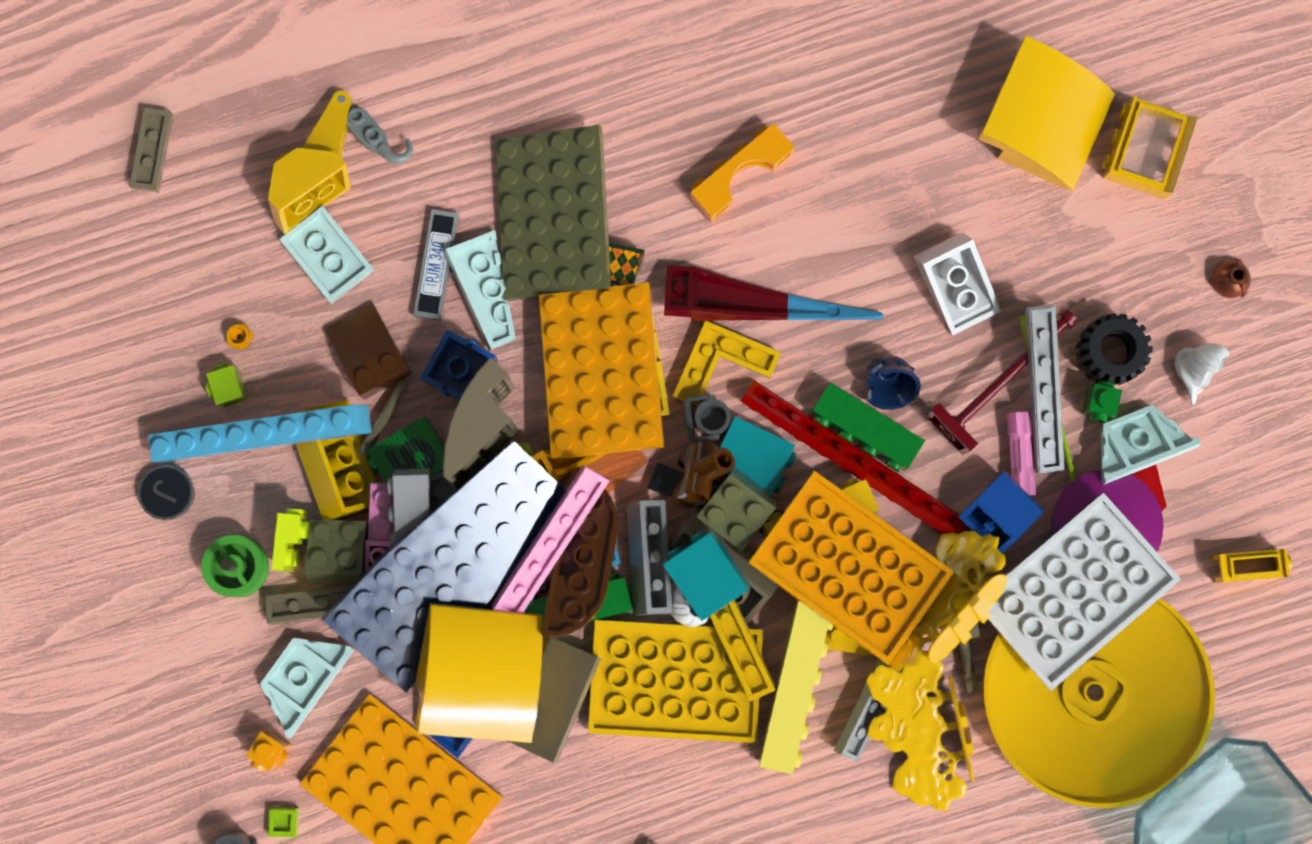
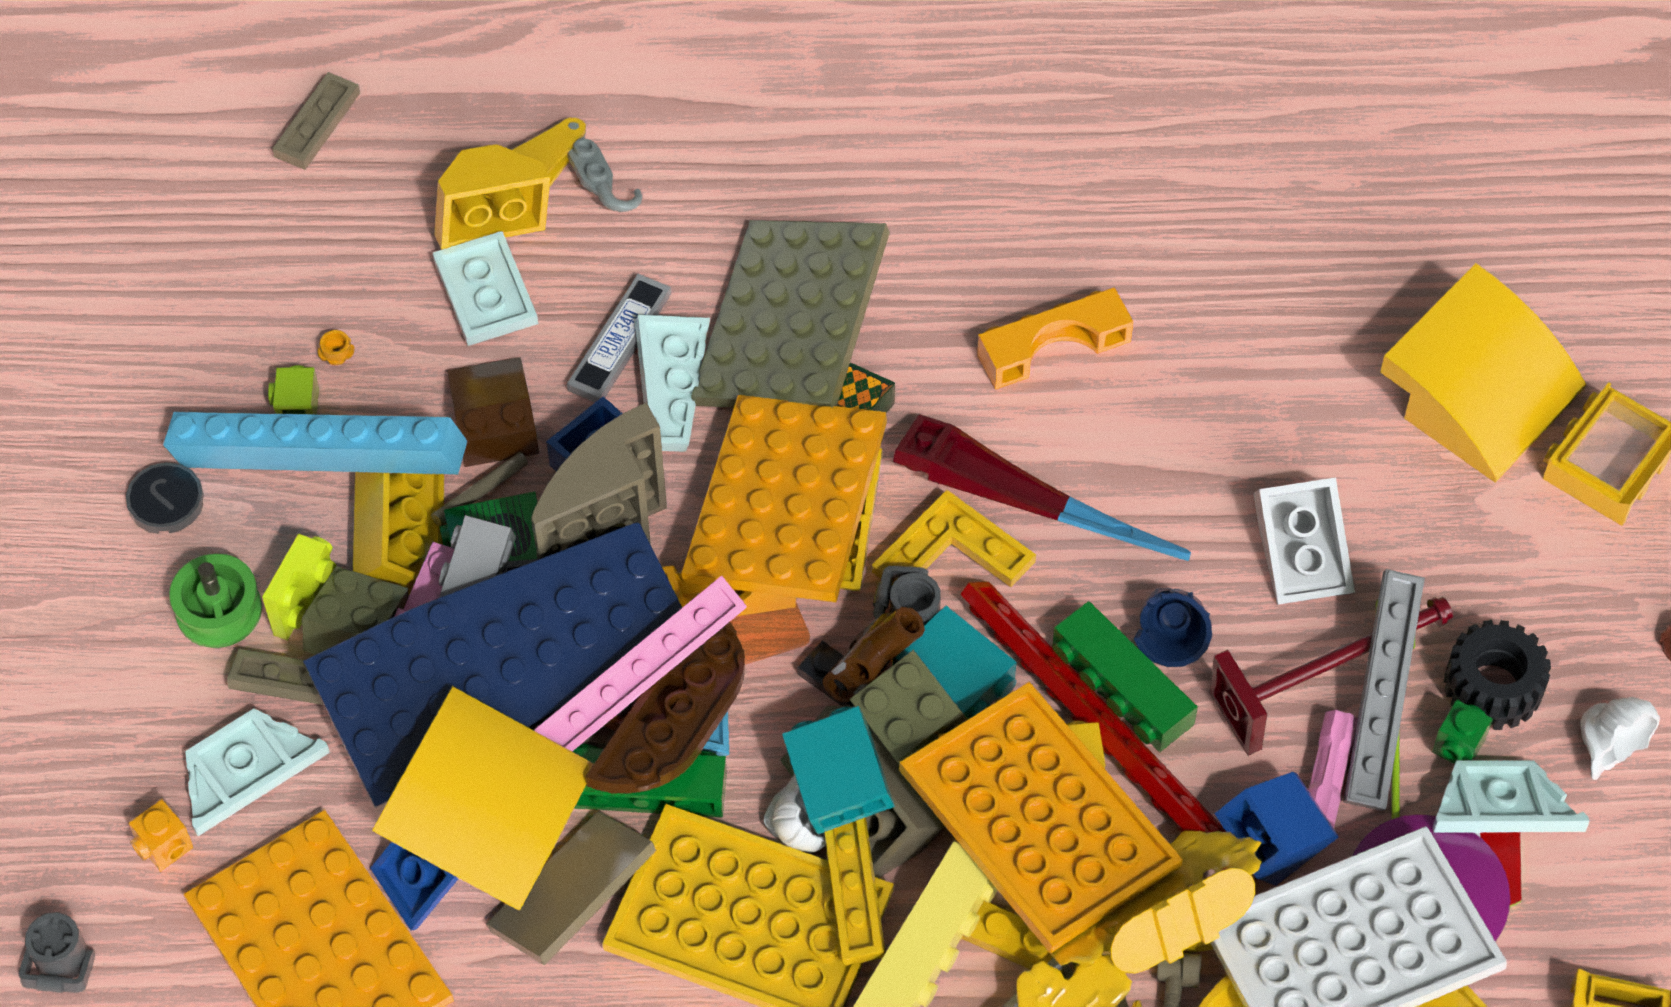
camera: 20 degrees right, 25 degrees down
lime tile [267,807,299,837] -> none
light grey brick [626,500,673,616] -> none

